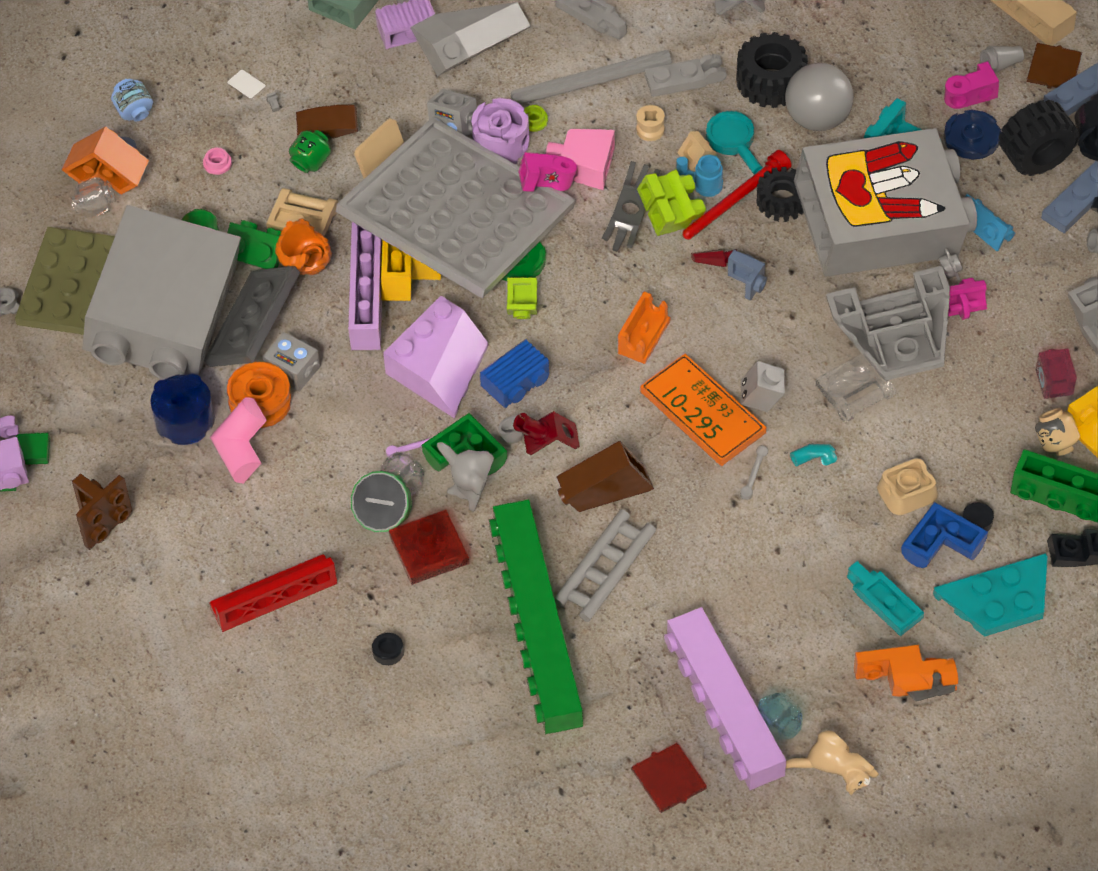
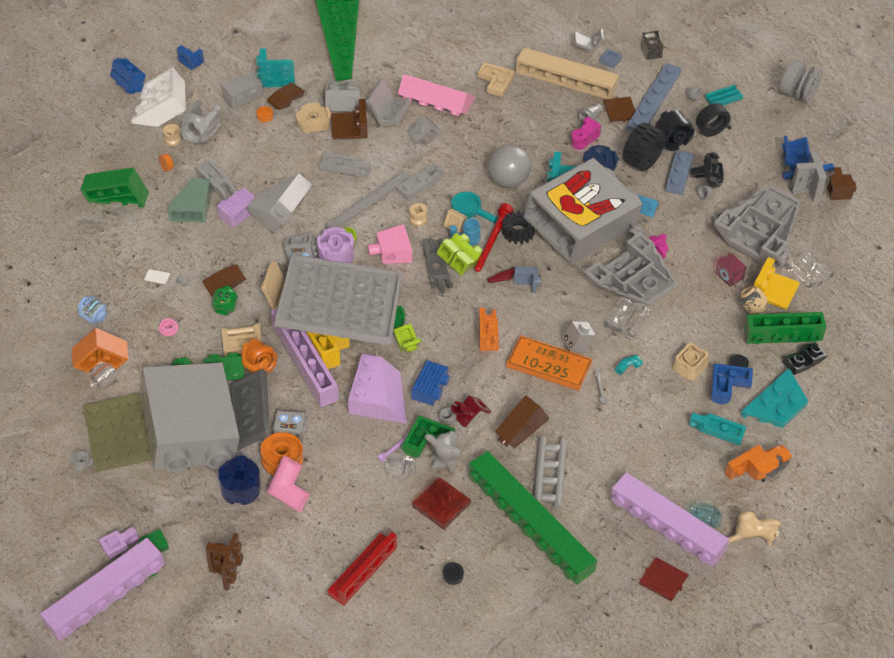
camera: 30 degrees left, 5 degrees down
black tile [351,471,412,532] -> none
dark pink leg [518,152,577,192] -> none
black tyre [736,32,808,108] -> none

